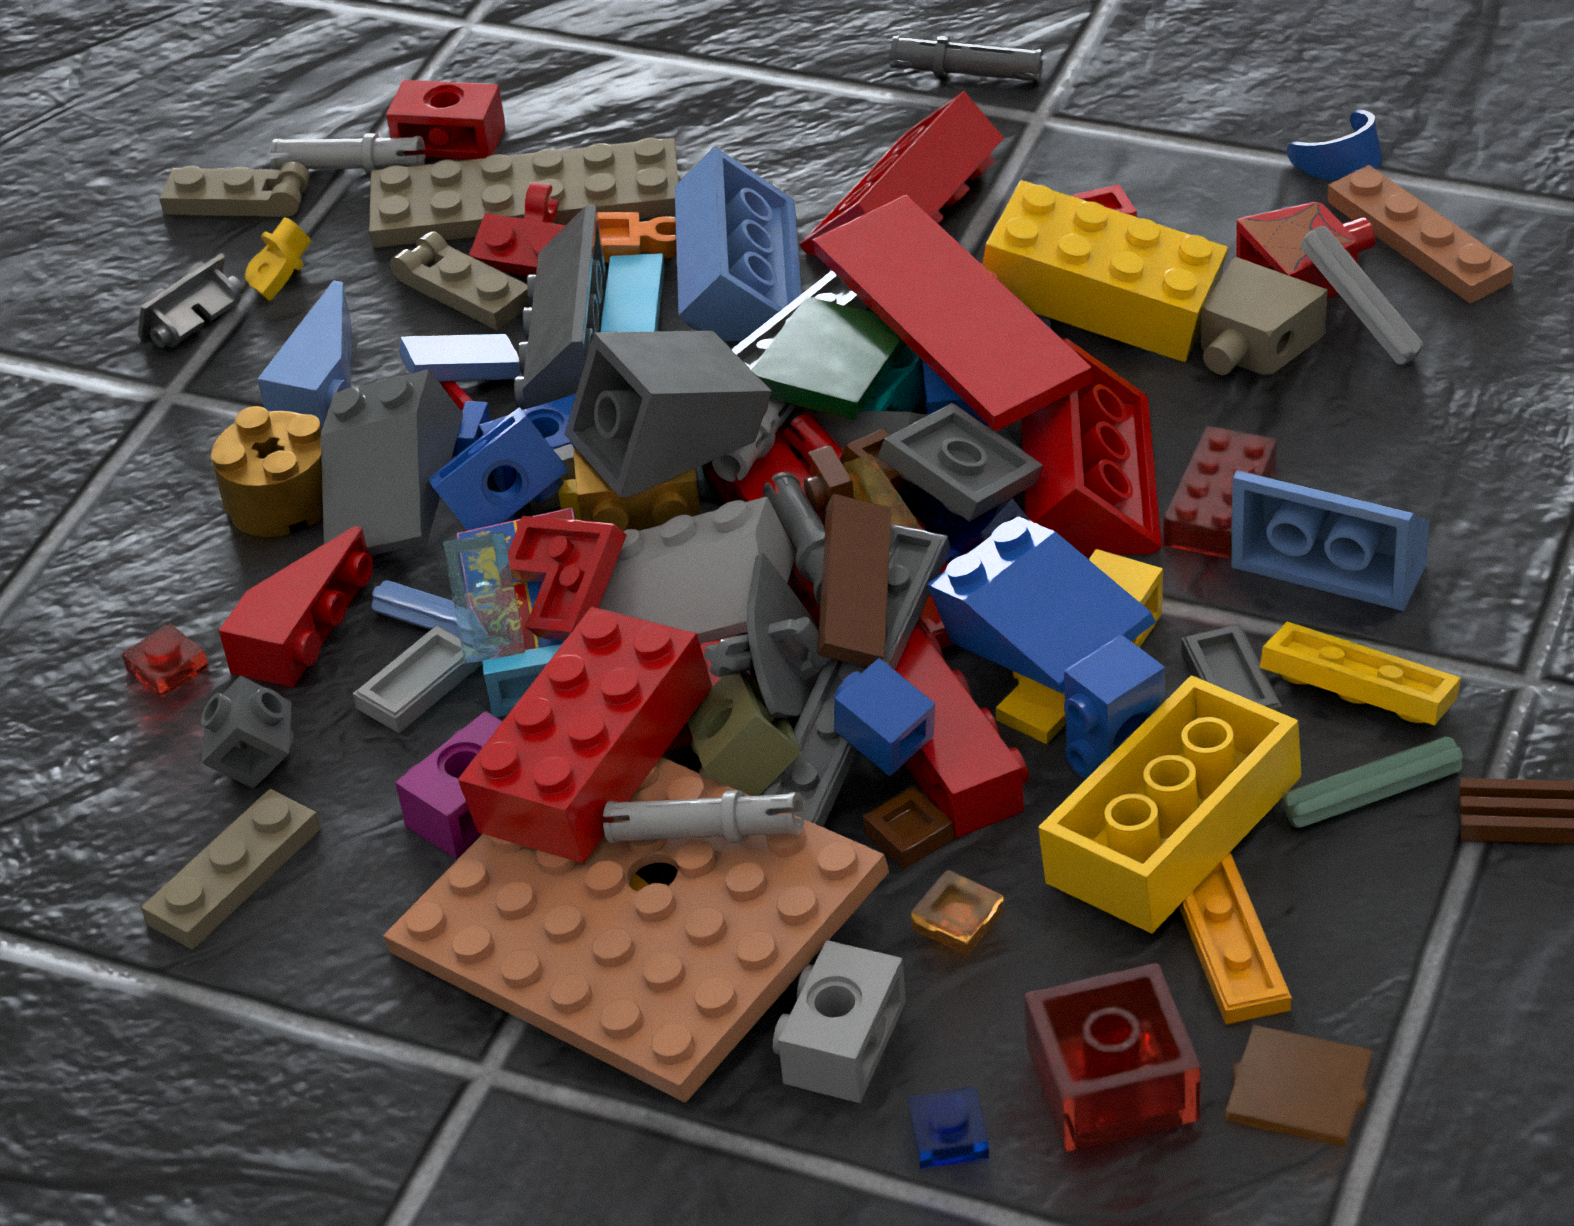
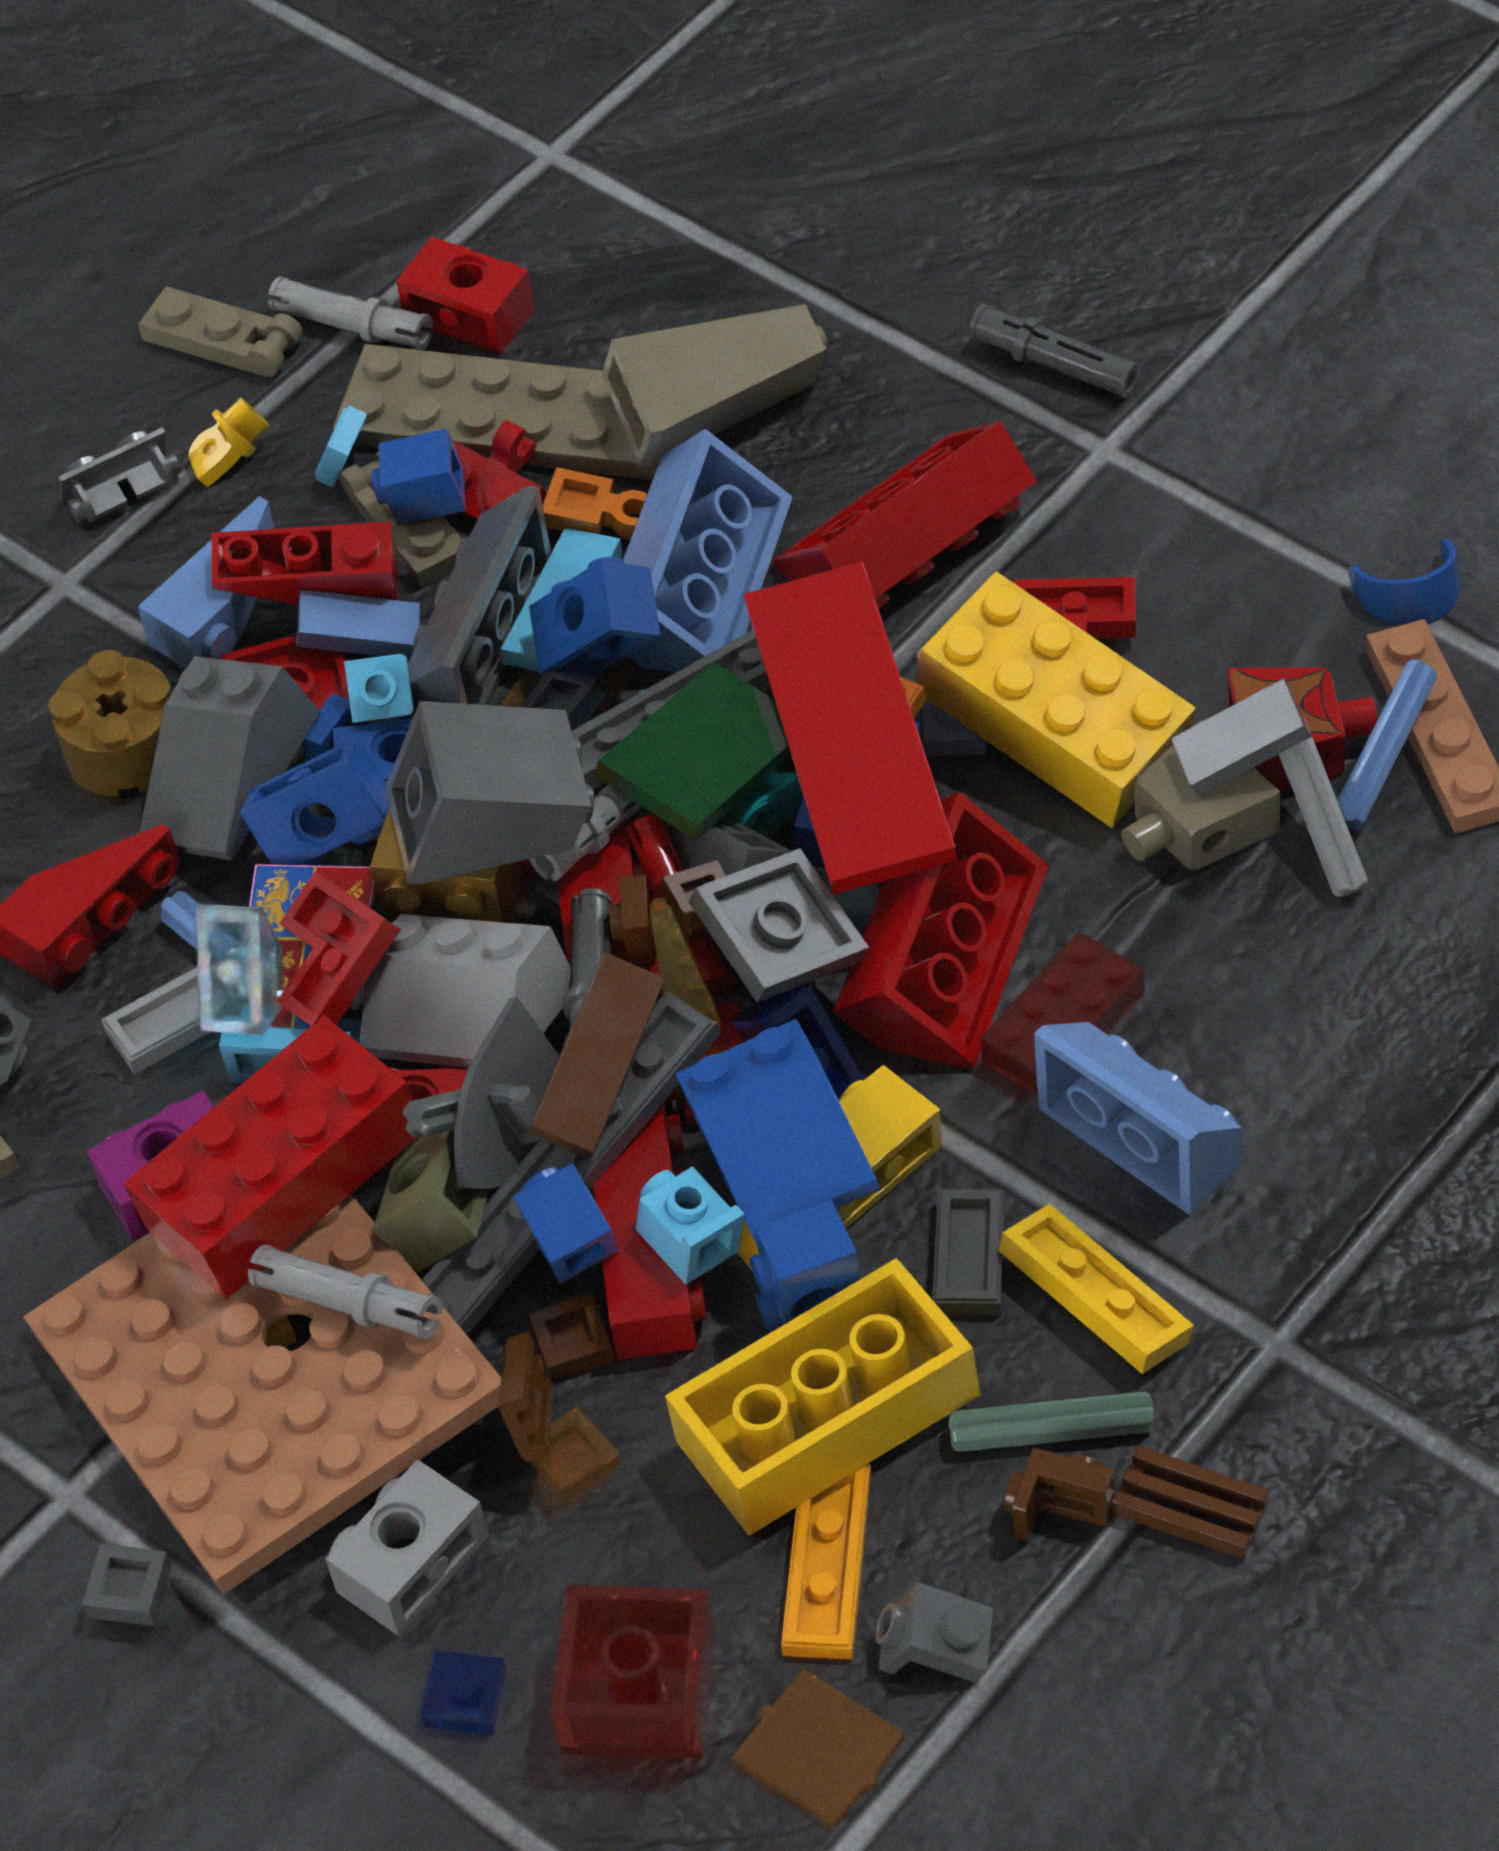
camera: 20 degrees right, 10 degrees up
none -> dark grey plate [82,1543,172,1626]
none -> red slope [211,521,399,605]
none -> medium azure tile [314,405,367,488]
none -> medium azure bracket [344,654,414,724]
none -> blue brick [371,428,466,525]
none -> reddish brown tile [498,1331,555,1462]
none -> blue brick [529,557,661,676]
none -> dark tan slope [602,304,828,468]
none -> medium azure brick [635,1166,745,1285]
none -> dark grey bracket [875,1582,993,1682]
none -> reddish brown bracket [1004,1448,1115,1542]
none -> tile [1171,678,1312,796]
none -> medium blue axle [1337,659,1437,830]

